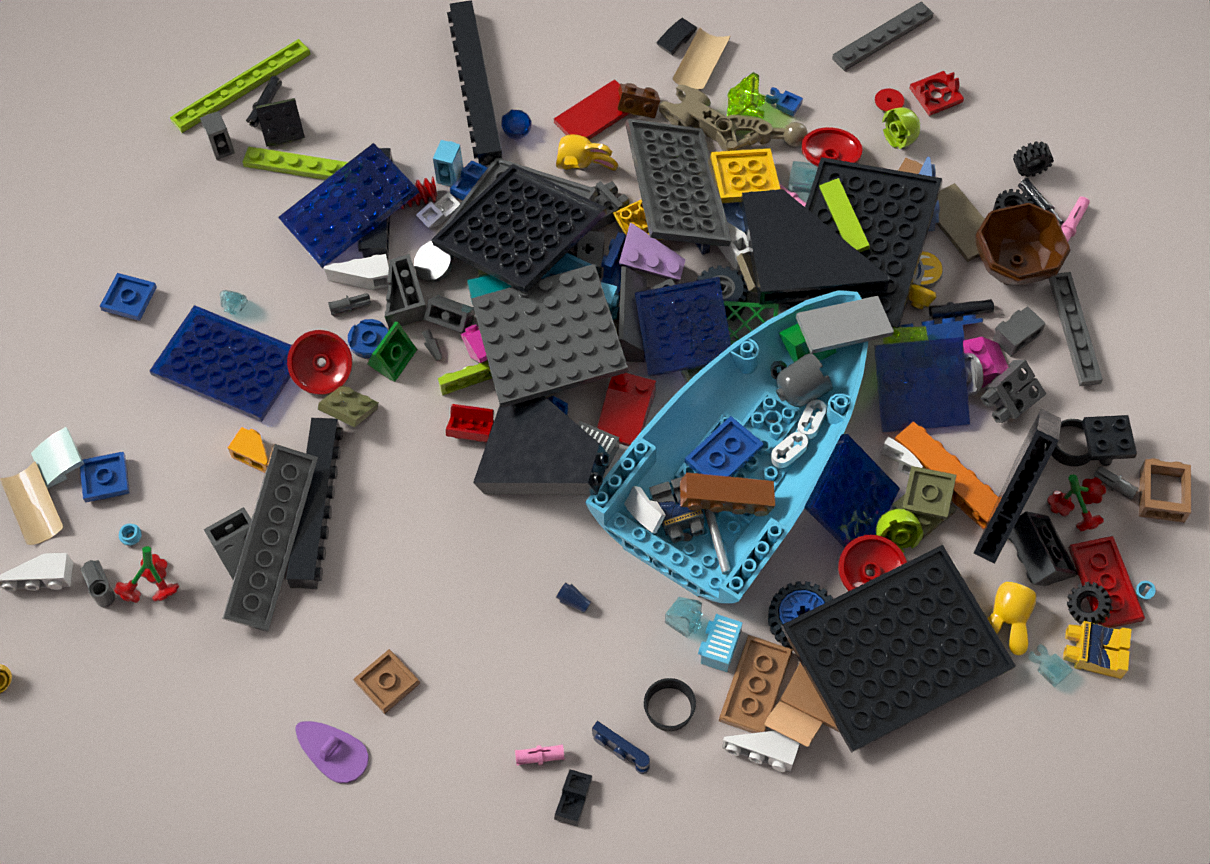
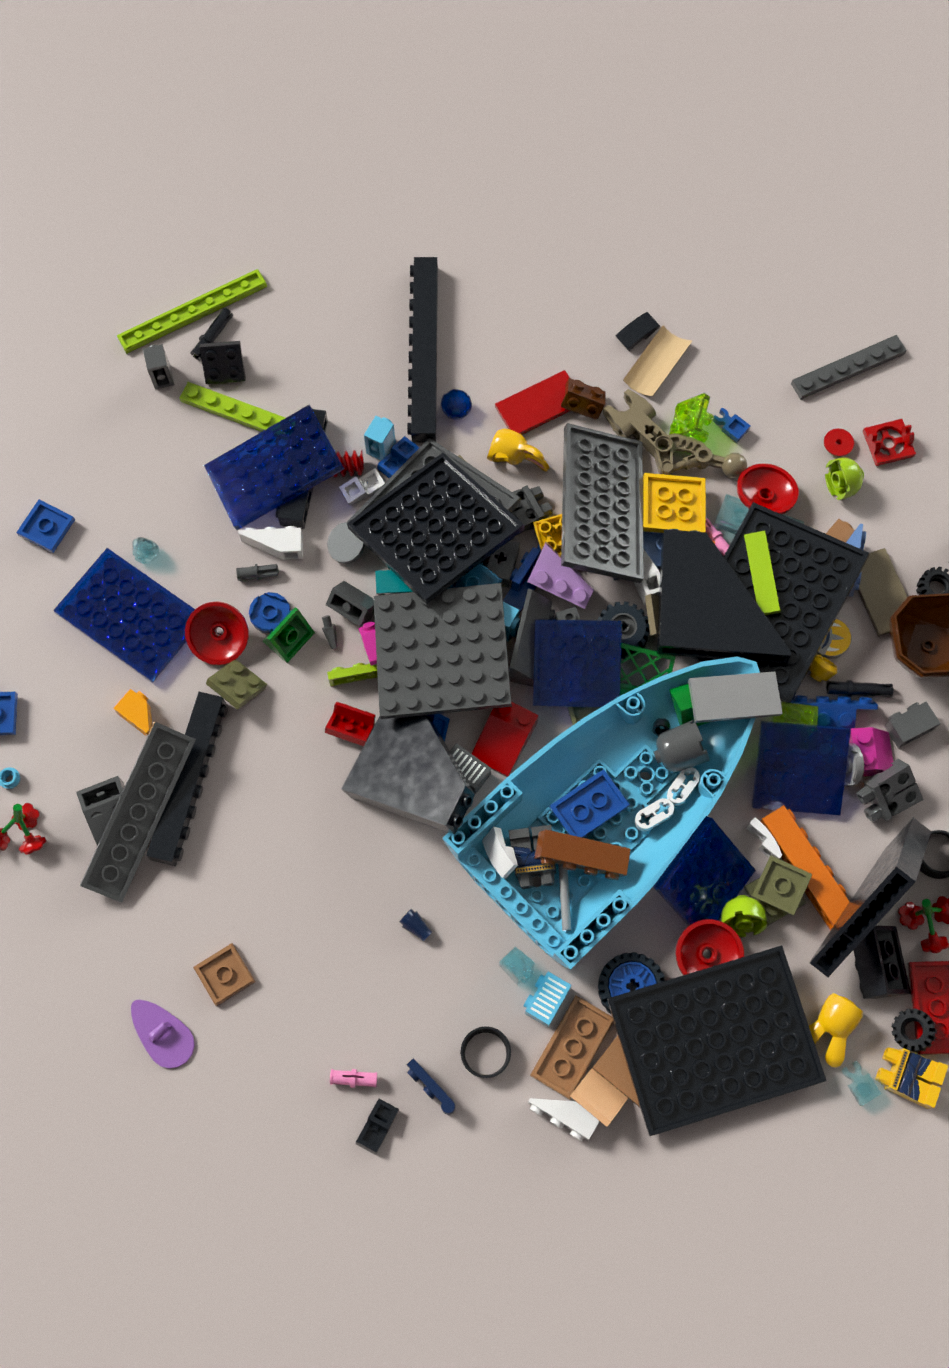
camera: 10 degrees right, 10 degrees up
dark grey wedge [384,254,426,330] -> none

